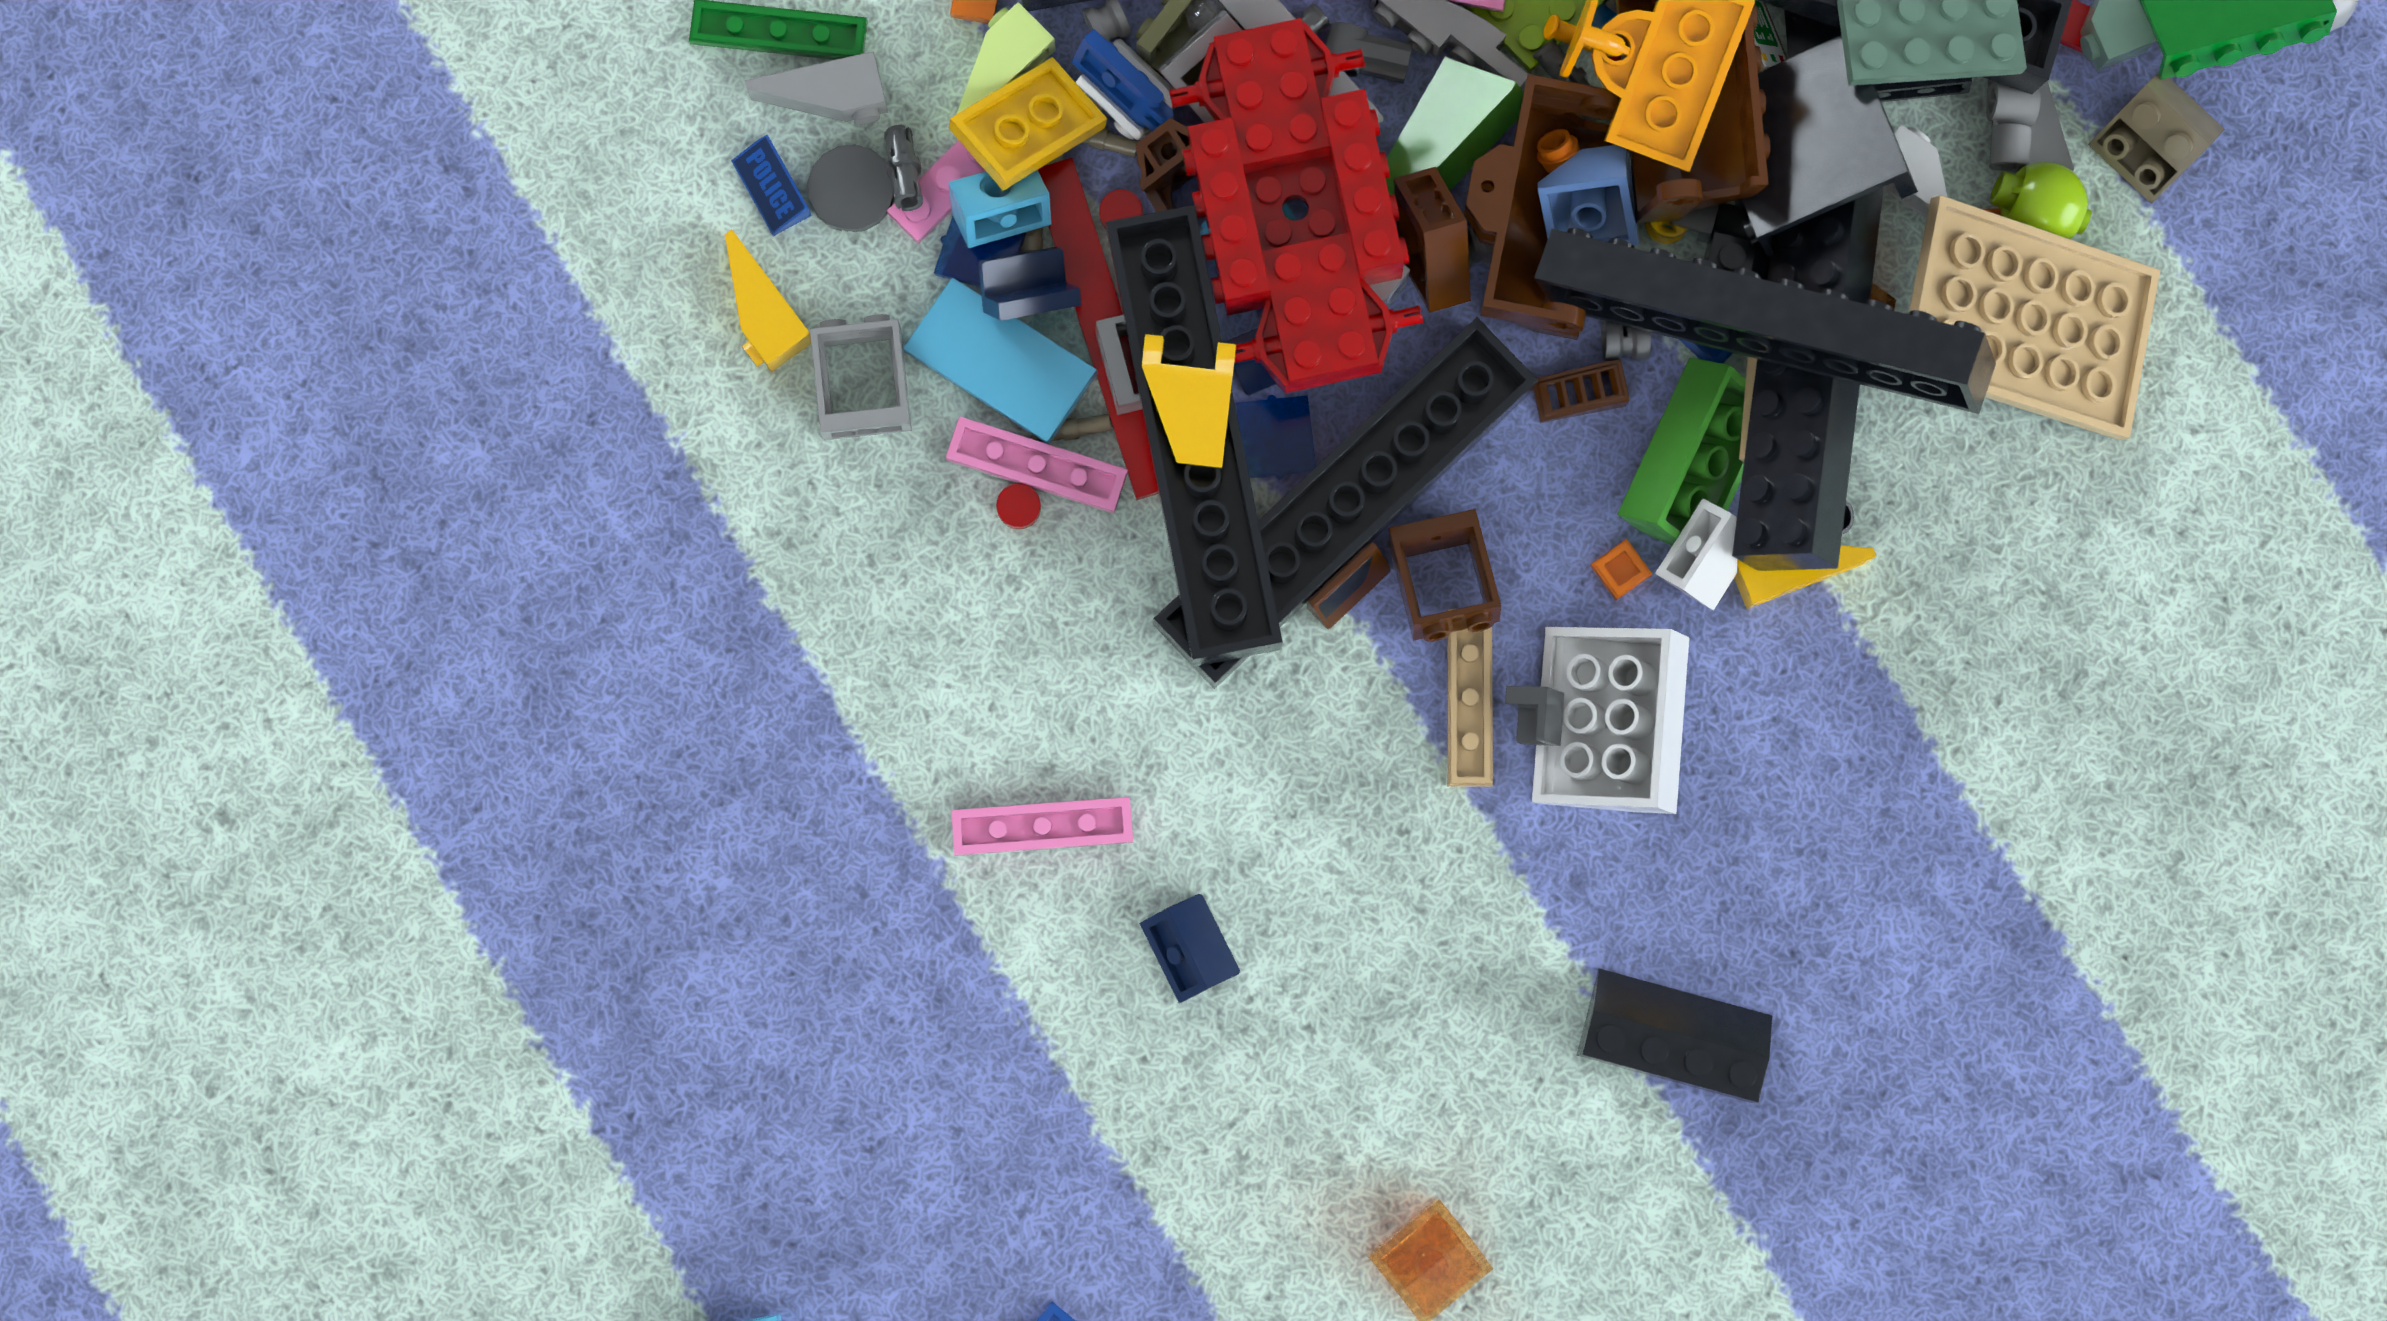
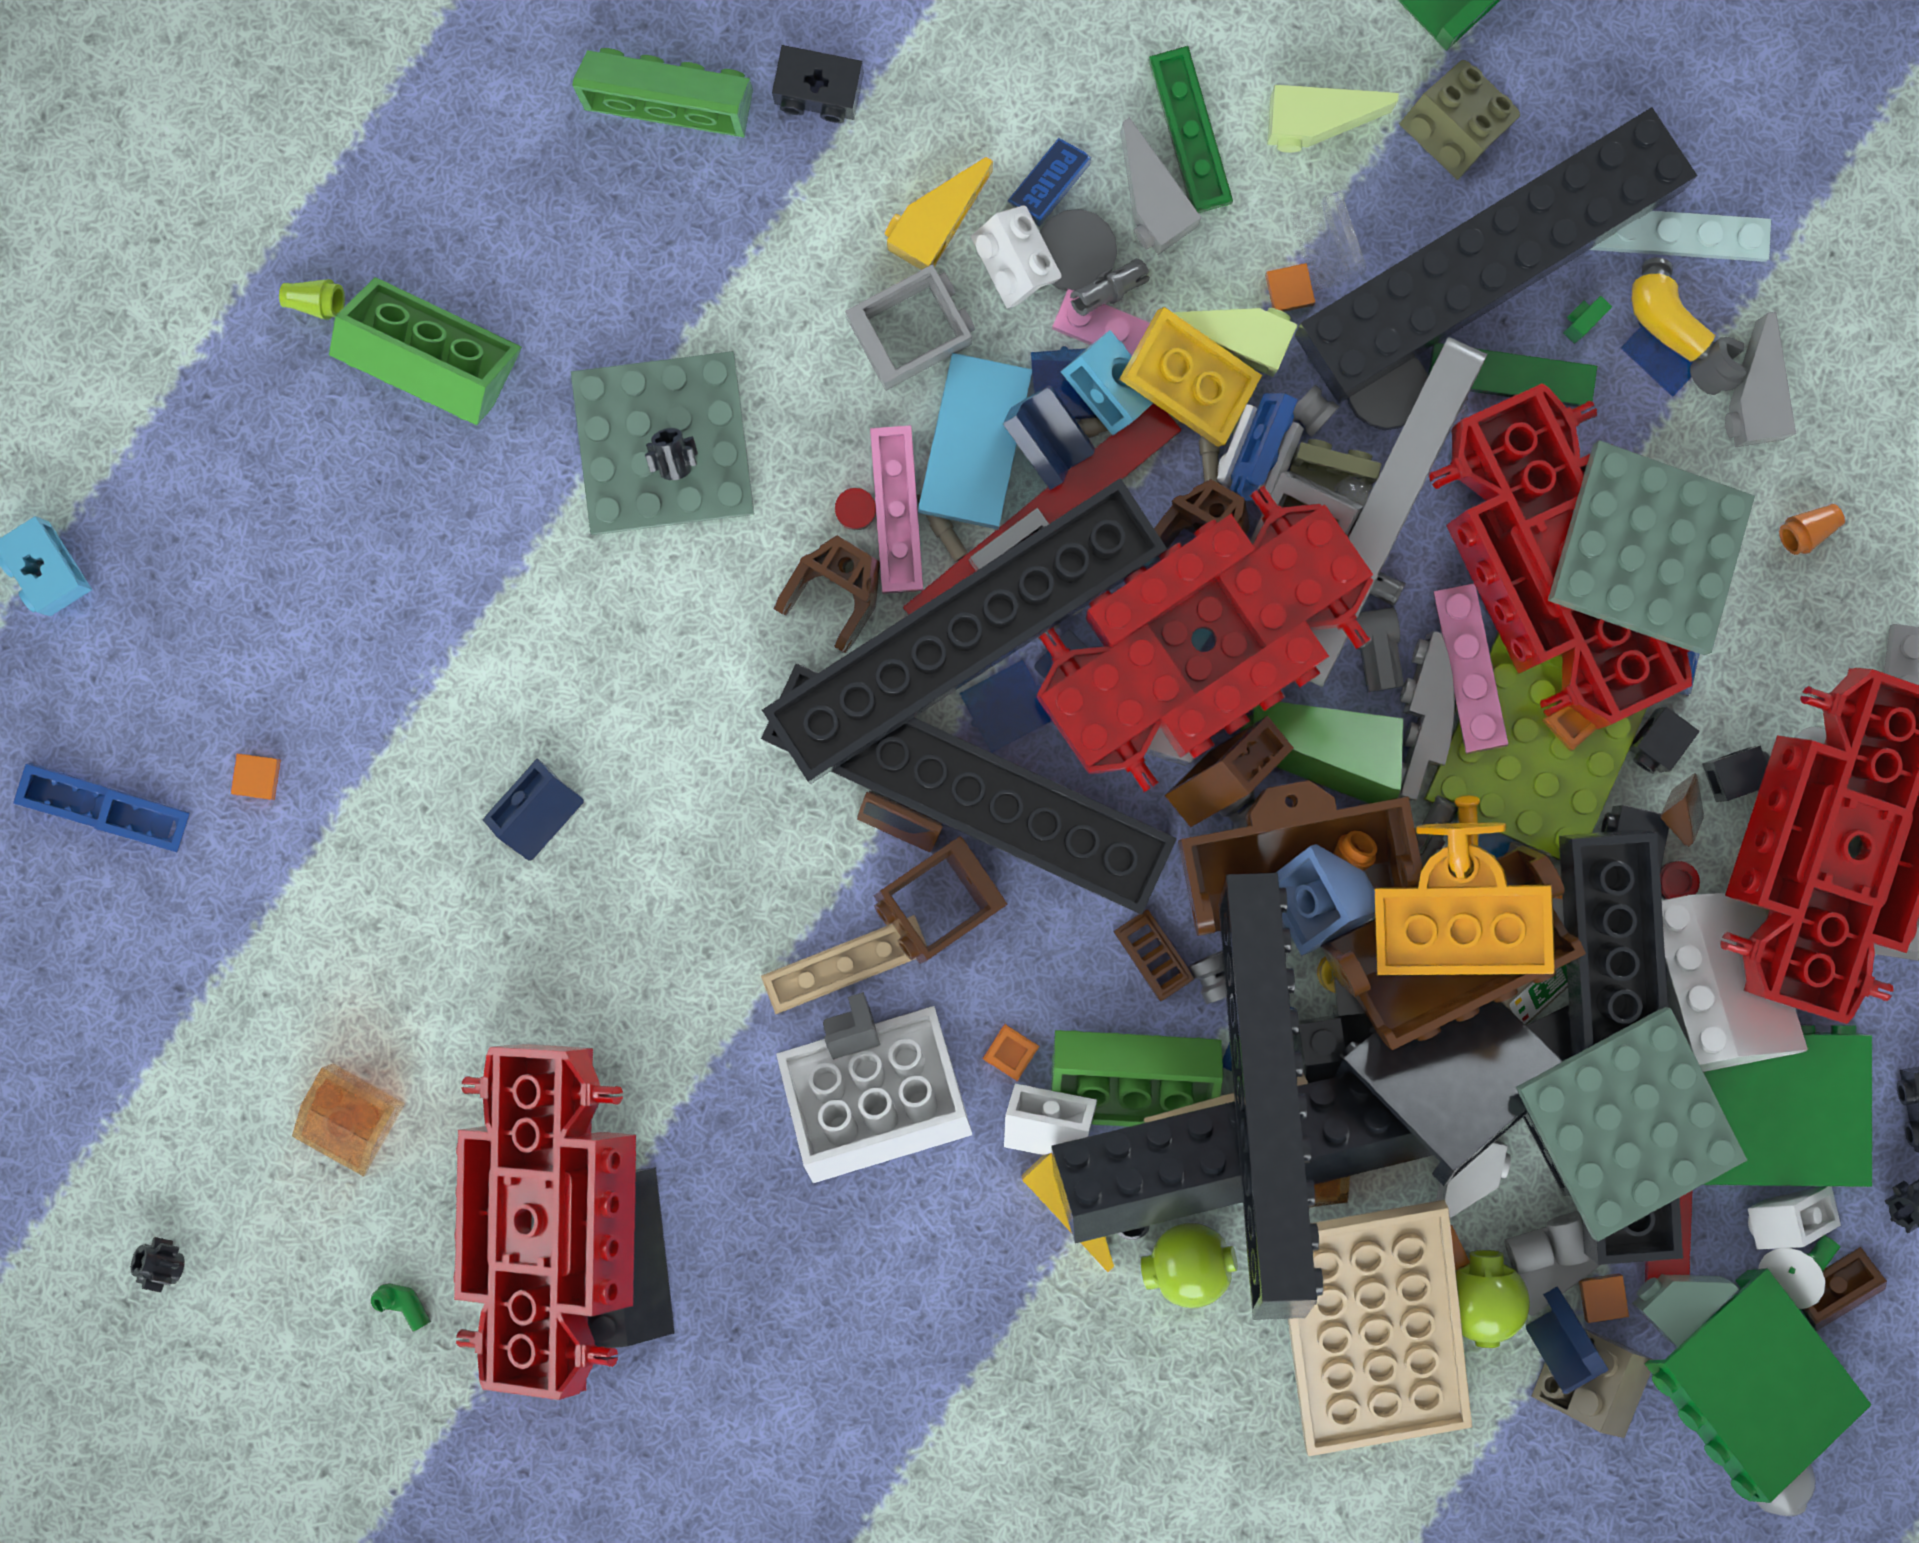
camera: 75 degrees right, 5 degrees up
bright pink plate [951,797,1133,856] -> none
red tile [1099,189,1143,230] -> none
yellow flag [1142,334,1236,468] -> none
none -> orange tile [231,753,281,800]
none -> lime cone [279,279,345,320]
none -> bright green slope [329,277,522,425]
none -> green arm [371,1283,431,1332]
none -> red piece [453,1044,636,1400]
none -> sand green plate [571,351,755,535]
none -> bright green slope [572,48,753,138]
none -> black gear [645,428,698,480]
none -> black brick [772,45,864,123]
none -> reddish brown piece [773,535,880,653]
none -> white bracket [970,206,1061,309]
none -> lime brick [1141,1223,1238,1308]
none -> dark blue panel [1526,1286,1609,1394]
none -> orange tile [1579,1273,1629,1323]

